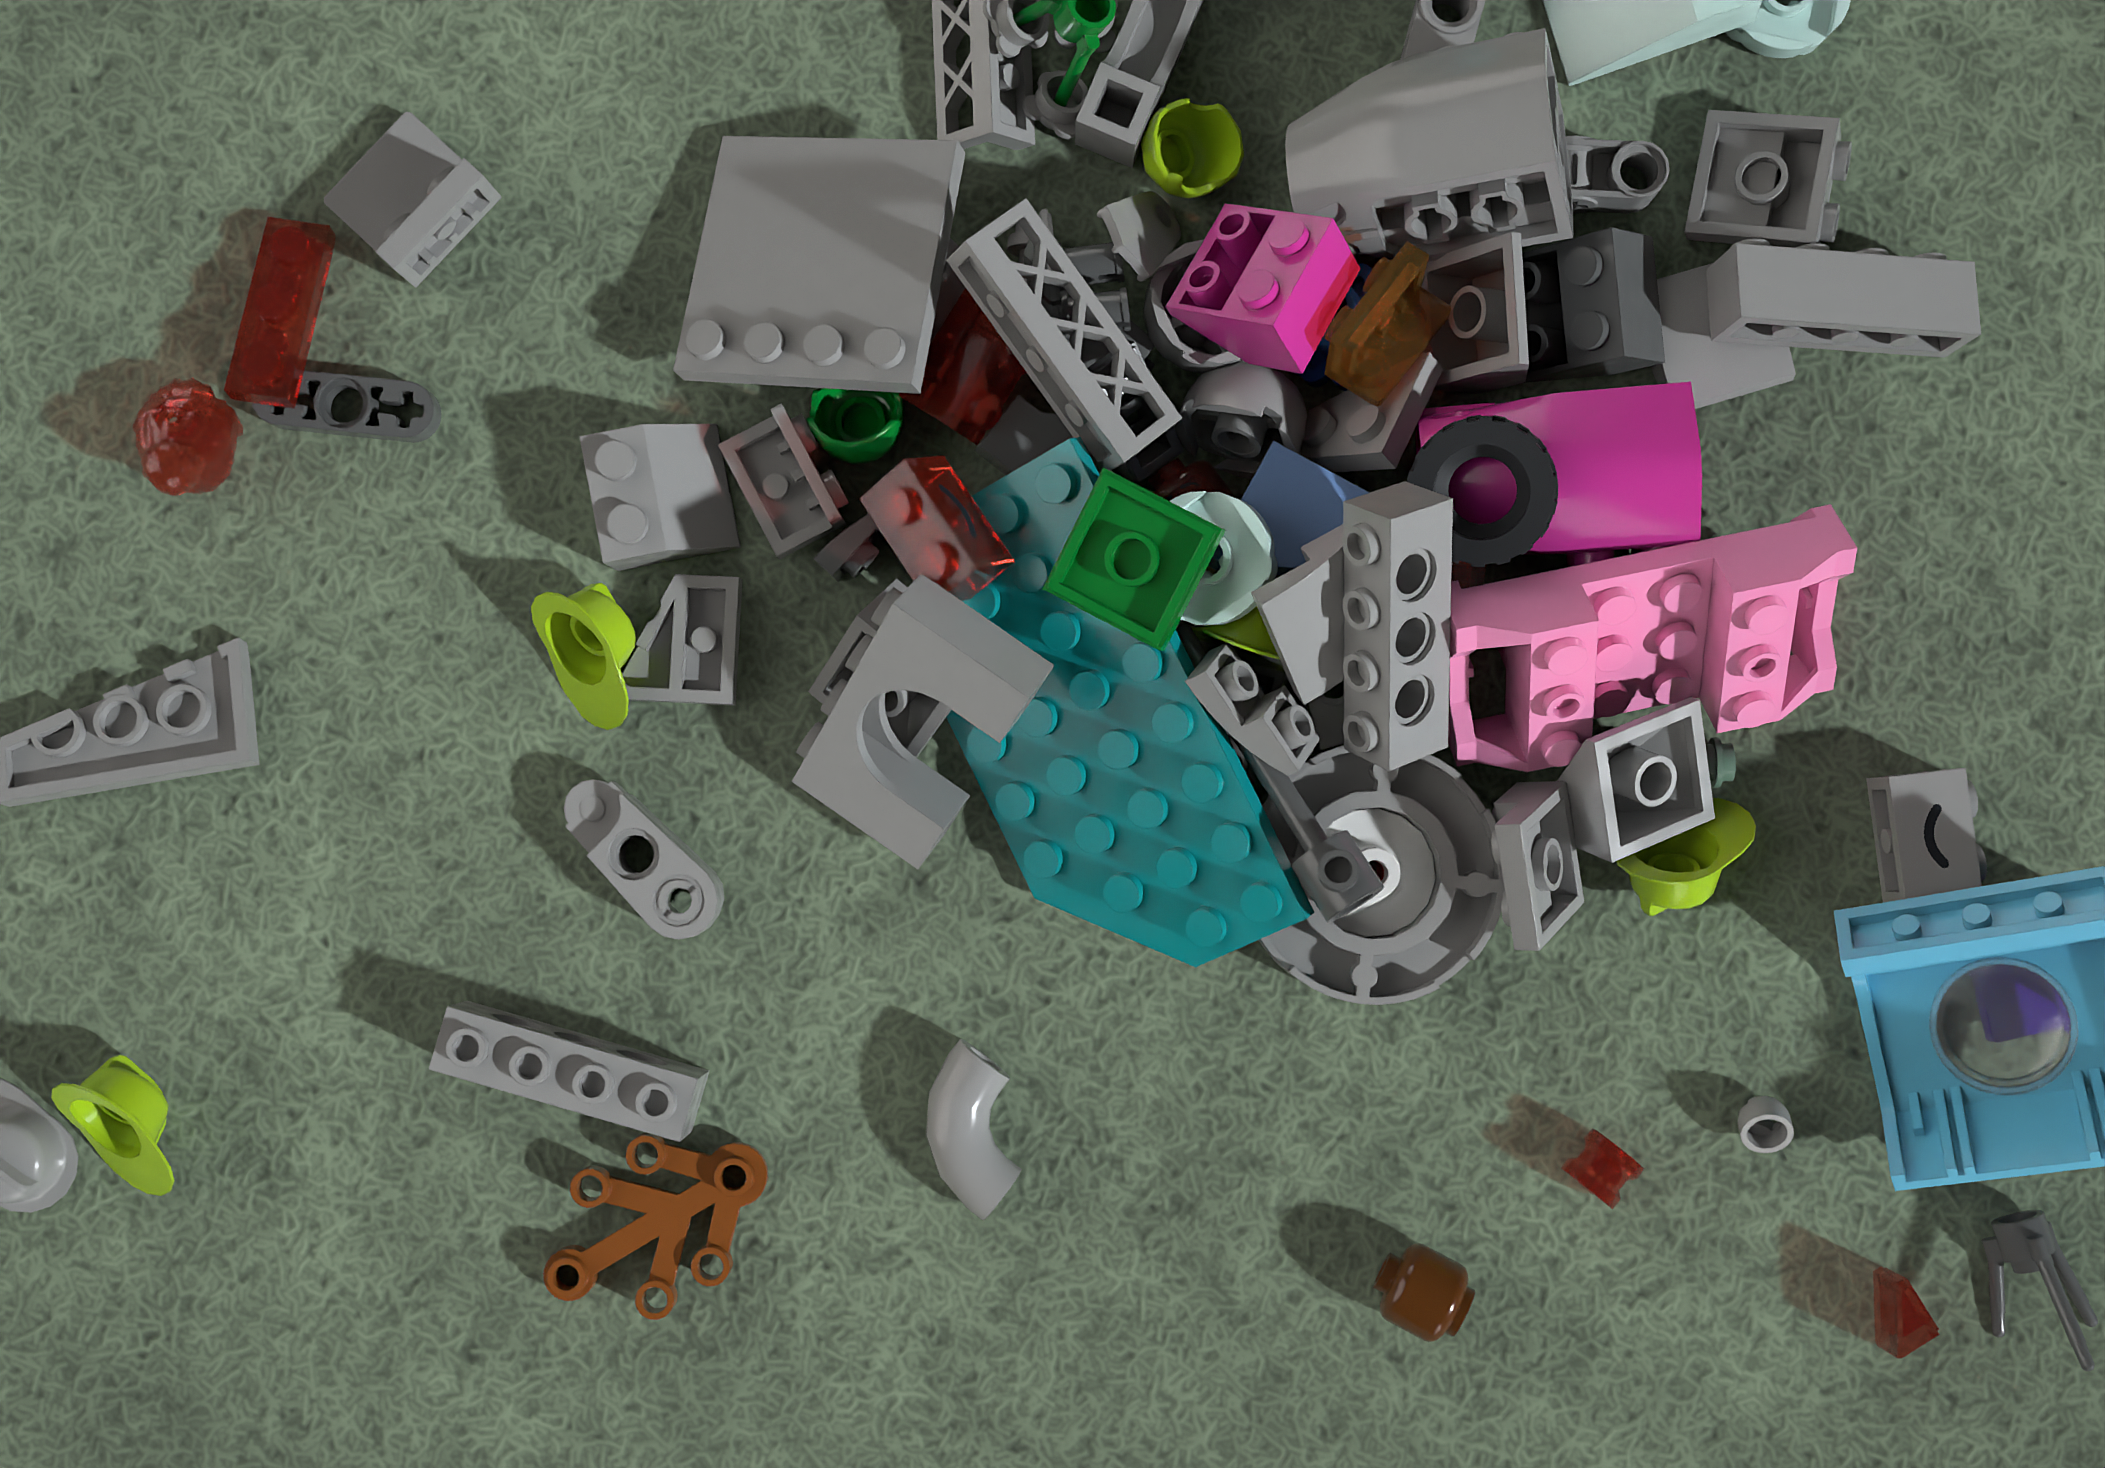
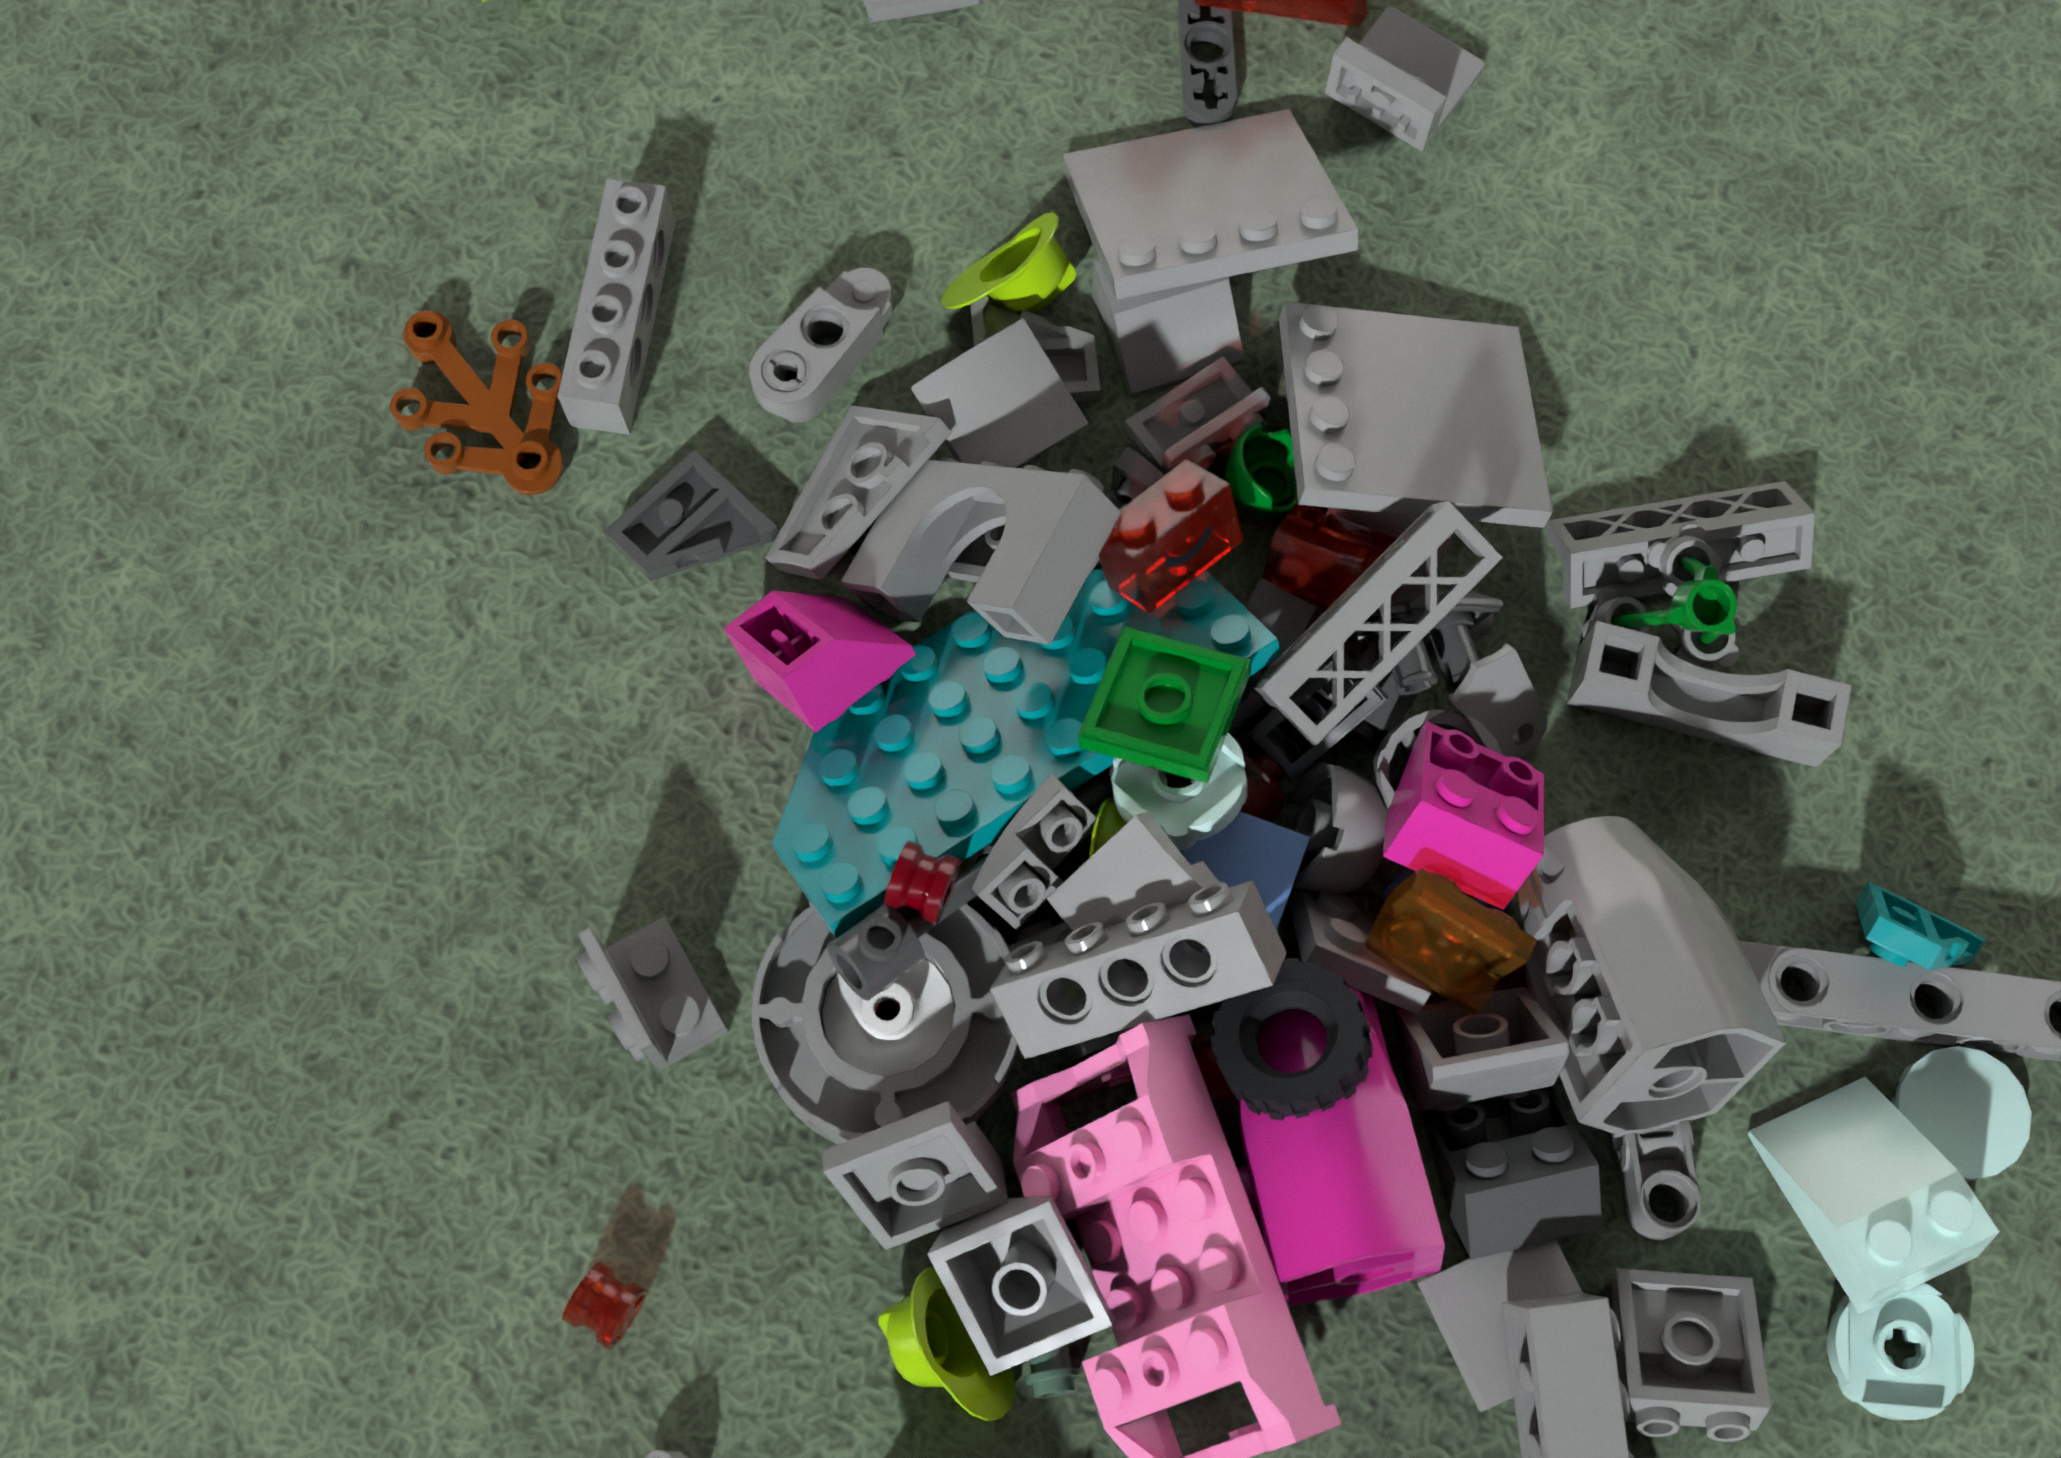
camera: 80 degrees right, 15 degrees down
light grey cylinder [926,1039,1022,1220] -> none
lime hair [1141,98,1244,198] -> none
reddish brown head [1373,1243,1475,1342] -> none
none -> light grey bracket [576,916,728,1071]
none -> dark grey wing [604,450,779,581]
none -> dark pink slope [723,590,916,733]
none -> light grey wing [765,405,952,580]
none -> dark red wheel [884,840,961,924]
none -> light grey slope [911,318,1089,468]
none -> light grey plate [1062,109,1358,300]

